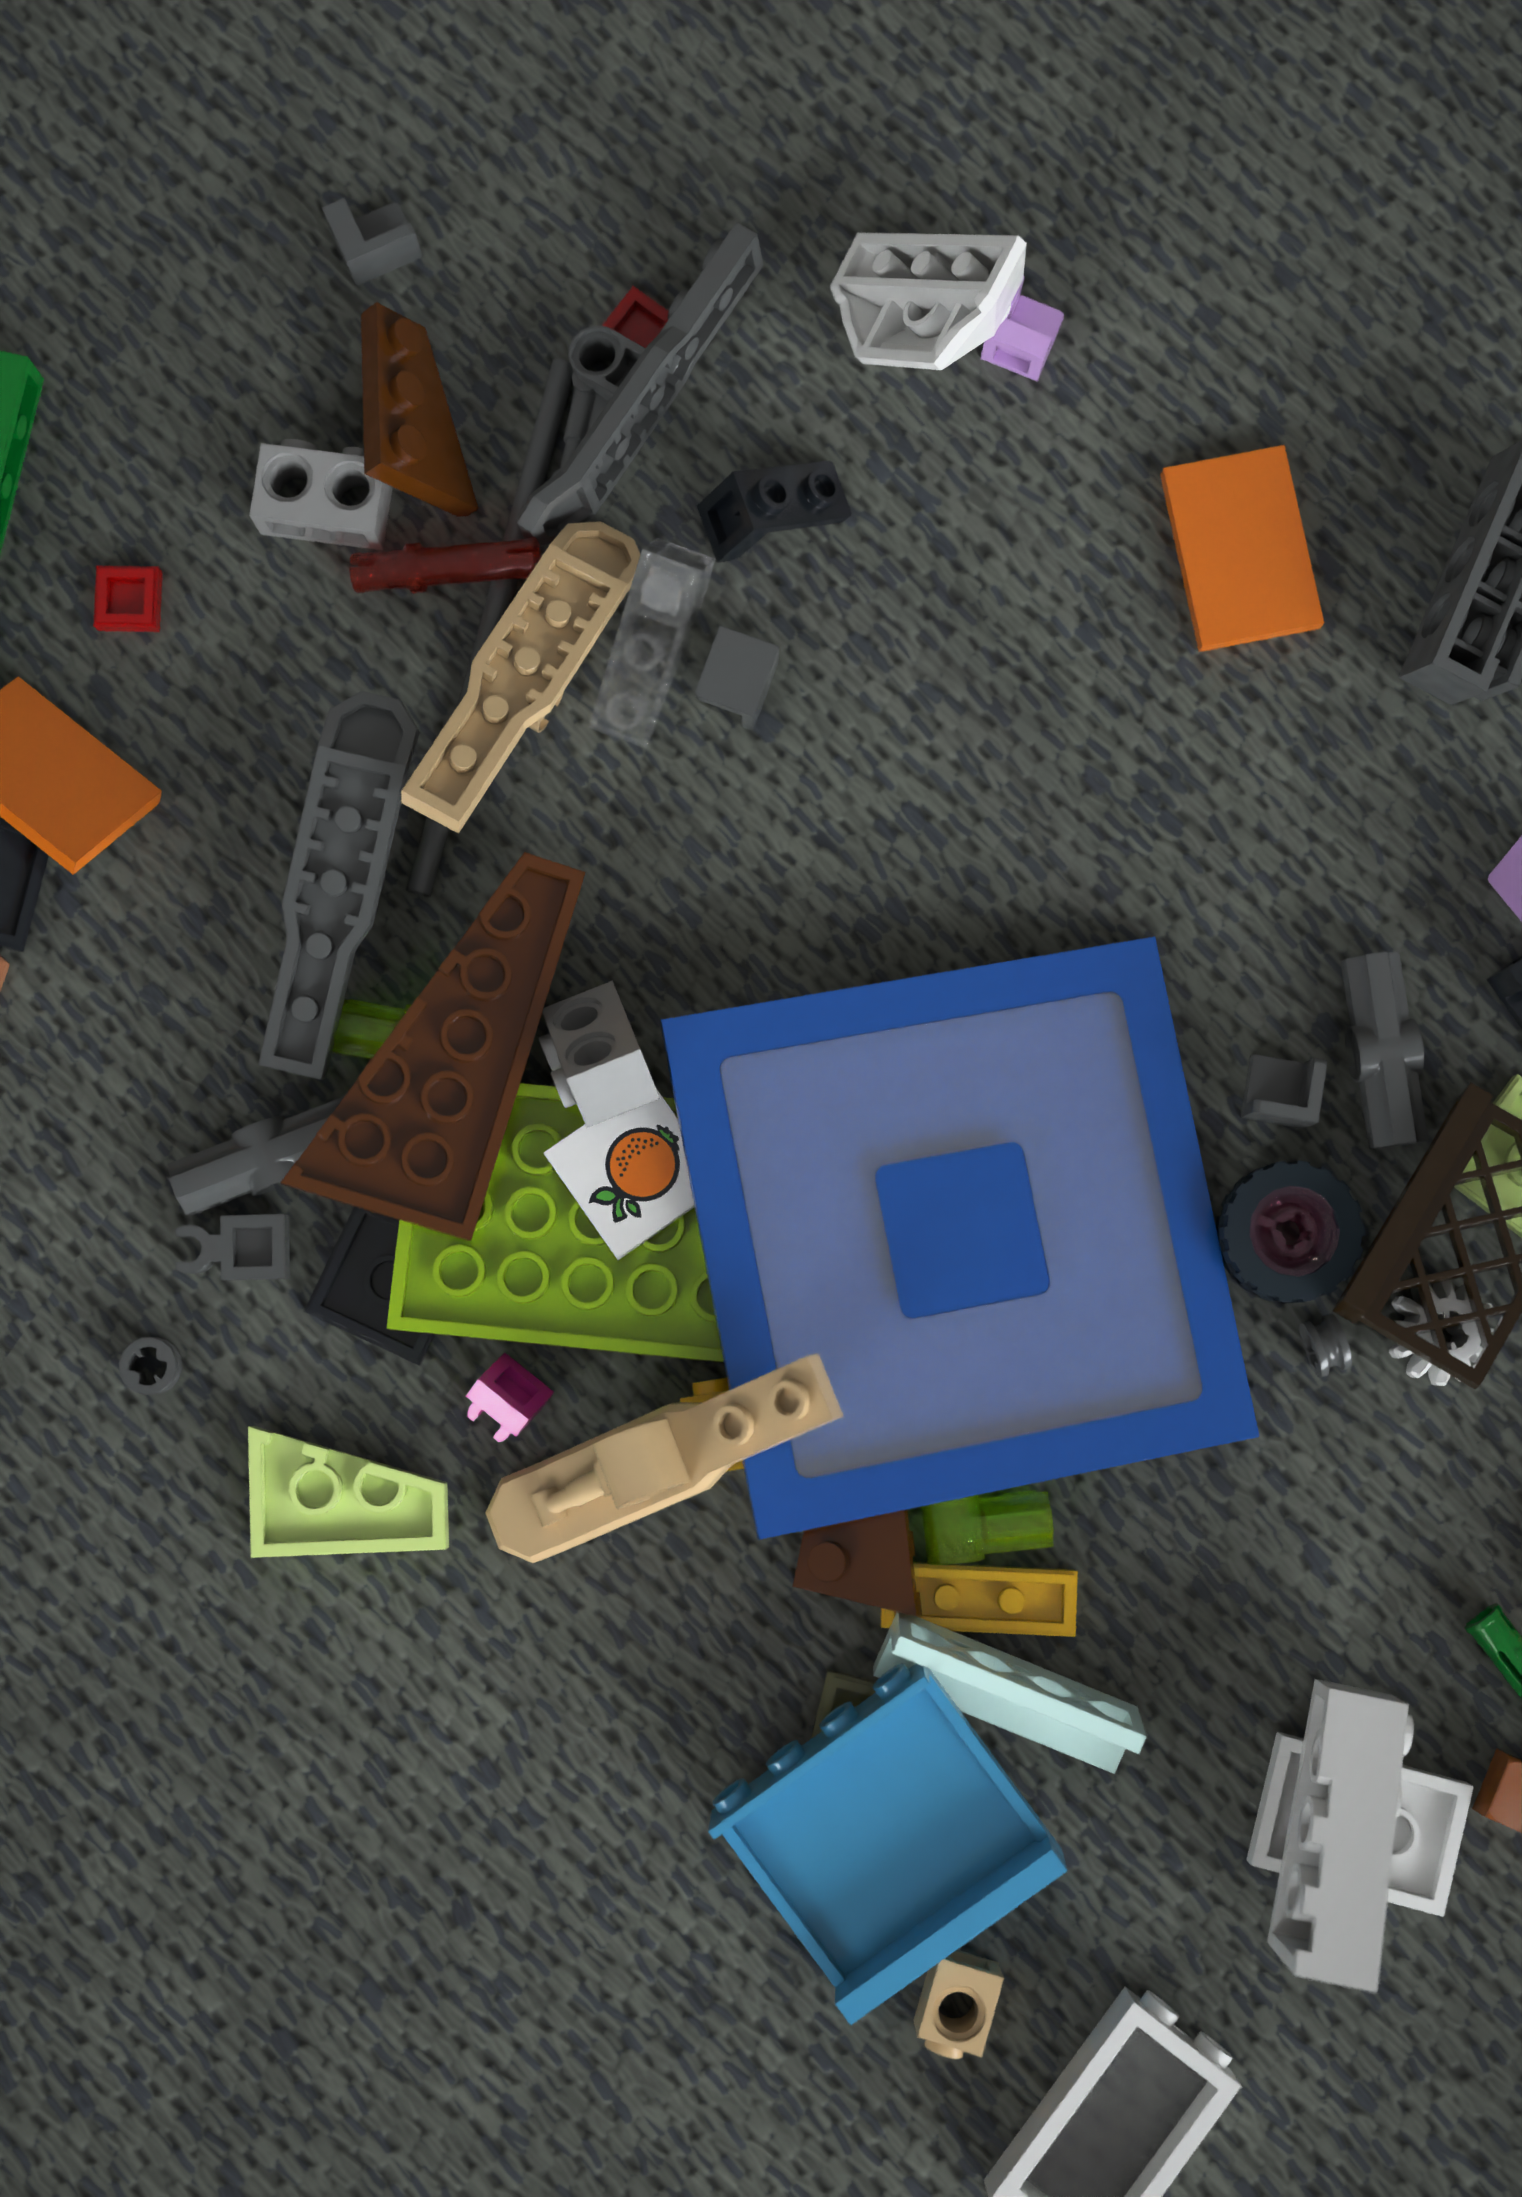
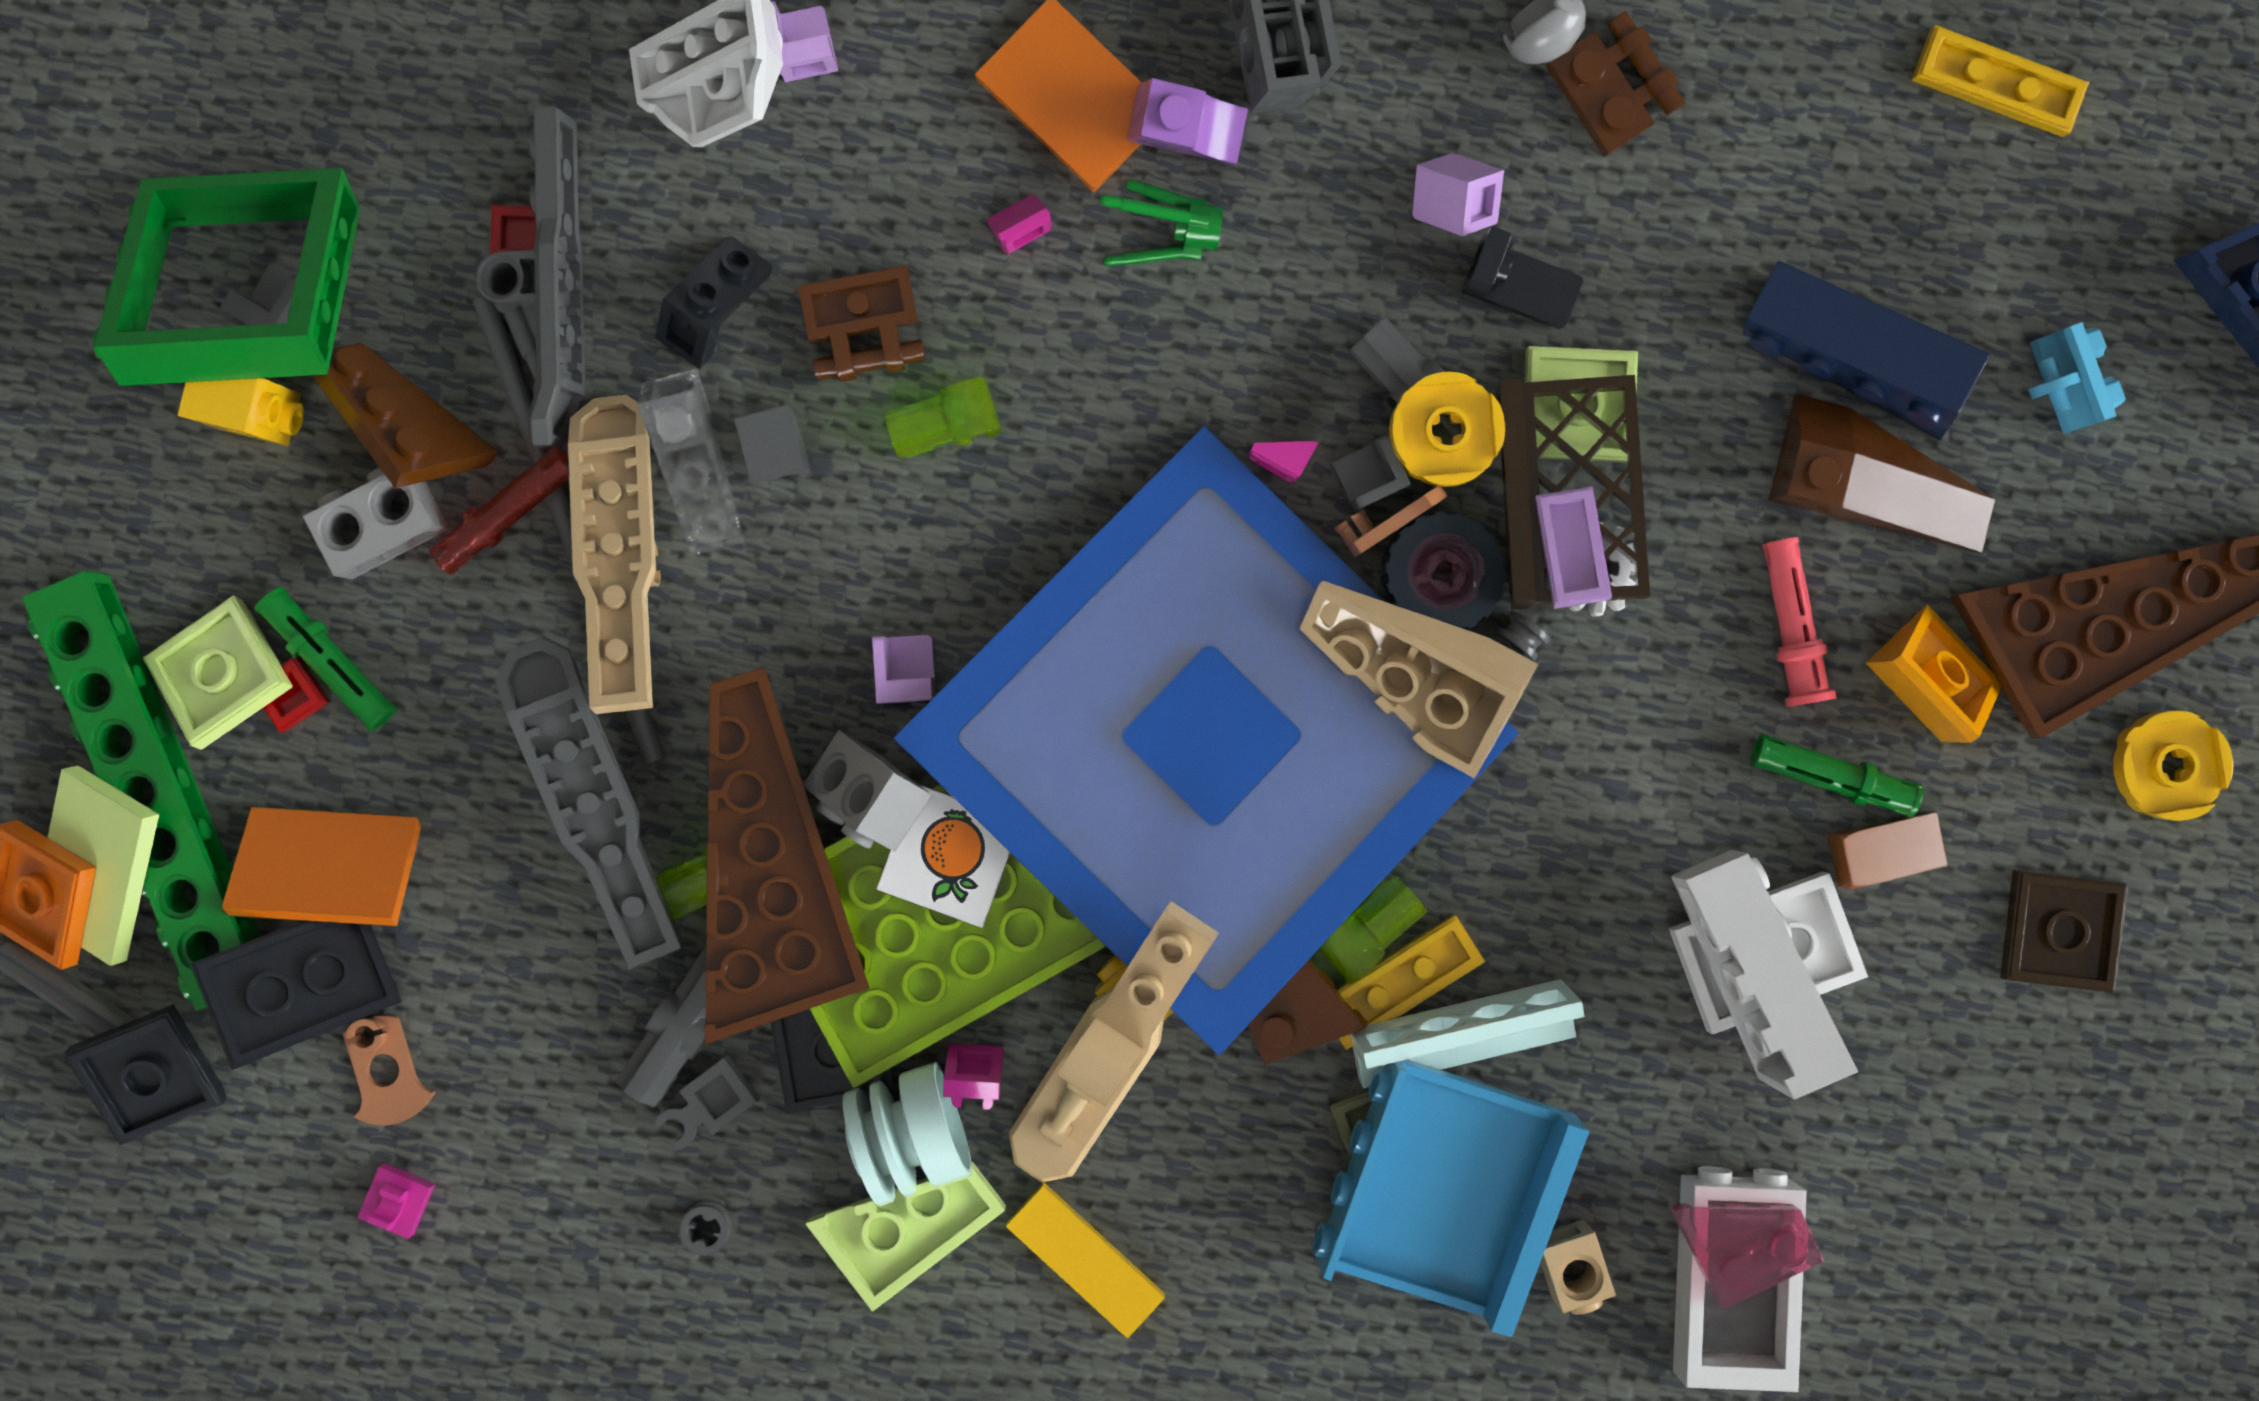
camera: 30 degrees left, 5 degrees up
none -> green window [92,168,360,386]
none -> yellowish green tile [143,595,293,750]
none -> yellow brick [177,378,304,446]
none -> green pin [254,586,398,732]
none -> reddish brown plate [798,265,926,382]
none -> light aqua wheel [843,1062,972,1206]
none -> lavender panel [872,635,936,704]
none -> clear neon green piece [884,377,1003,460]
none -> dark pink slope [987,194,1052,254]
none -> yellow tile [1006,1182,1165,1339]
none -> green plant [1099,179,1223,266]
none -> medium lavender arch [1127,78,1248,165]
none -> dark pink slope [1247,441,1319,484]
none -> tan wedge [1299,581,1538,778]
none -> nougat piece [1334,486,1448,558]
none -> yellow plate [1389,372,1505,487]
none -> lavender tile [1535,486,1612,609]
none -> clear pink wing [1670,1203,1825,1310]

